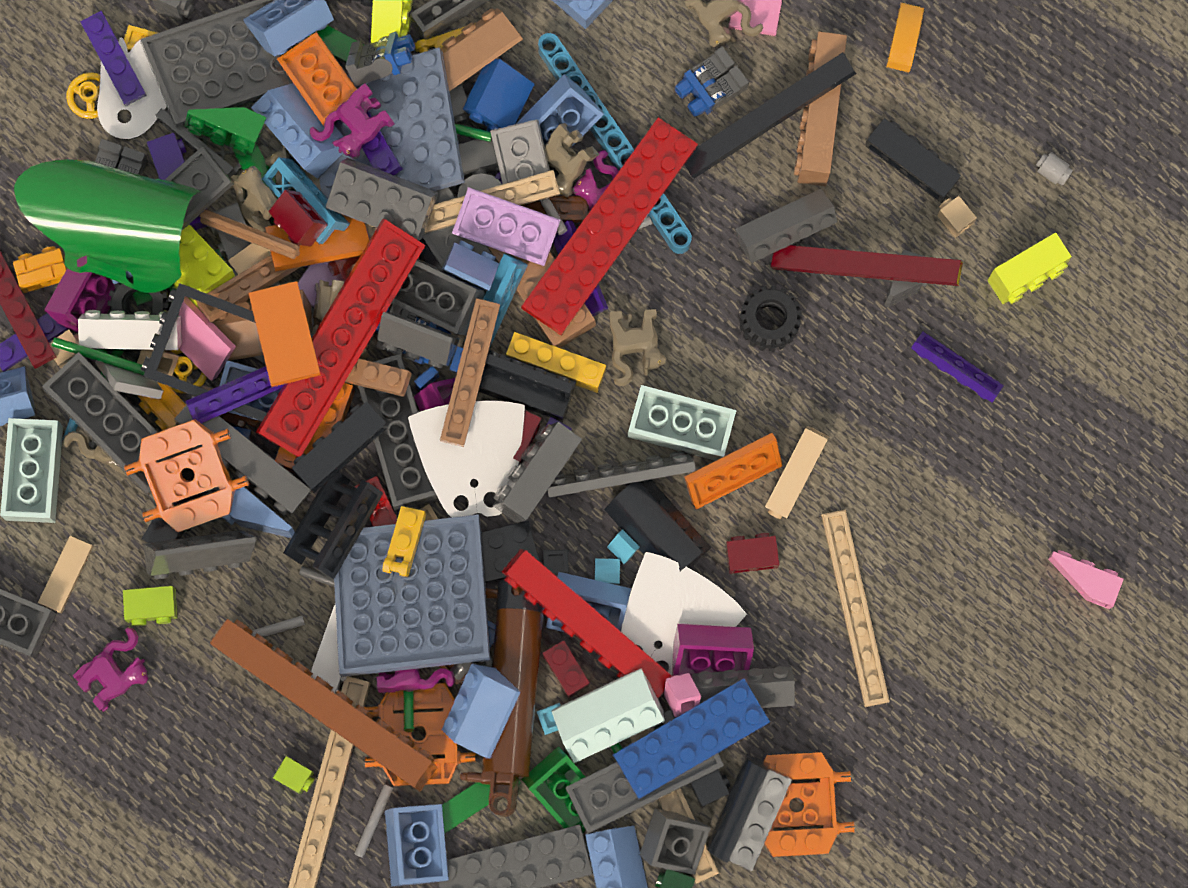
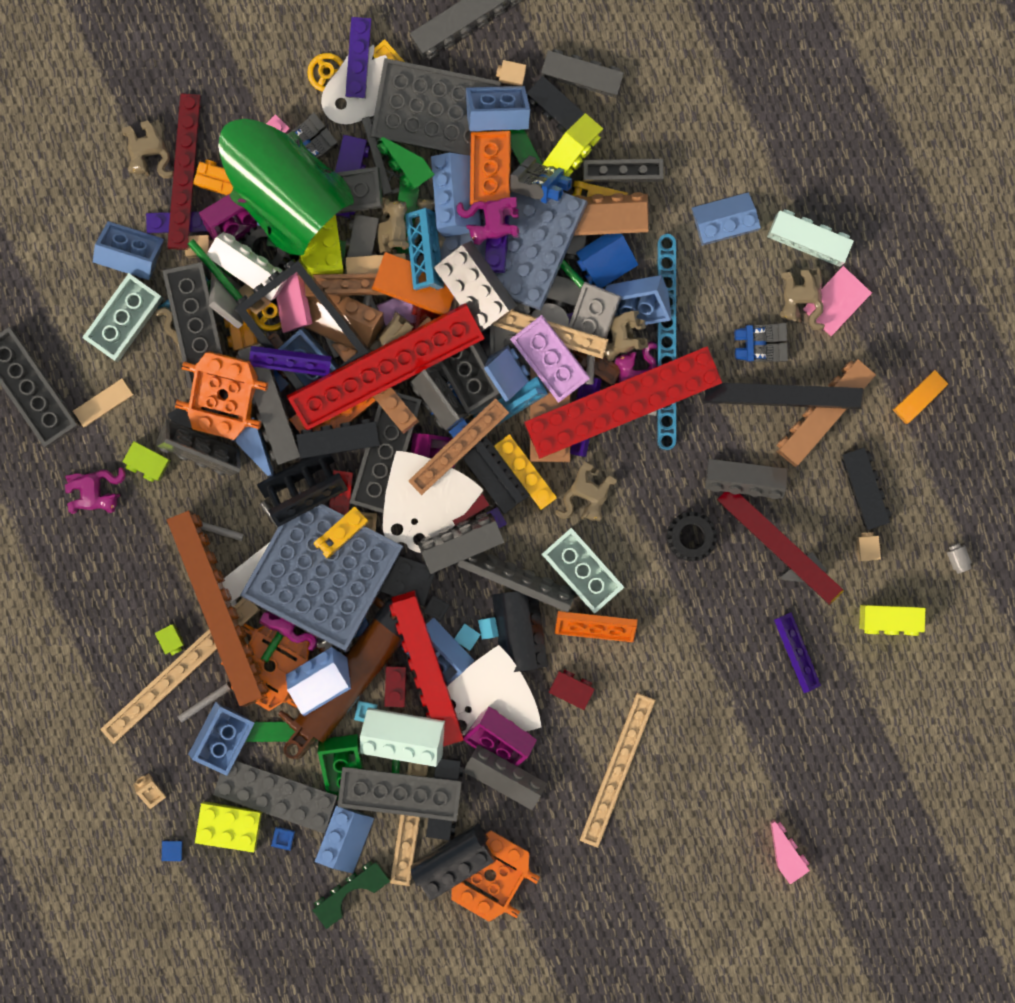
camera: 35 degrees right, 10 degrees up
medium nougat axle [200,210,300,259] -> none
orange tile [249,281,320,387] -> none
dark red brick [268,190,328,247] -> none
blue tile [414,366,439,391] -> none
blue plate [613,679,770,799] -> none
dark grey slope [640,808,711,875] -> none
bright pink brick [664,673,701,717] -> none
tan slope [765,426,830,519] -> none

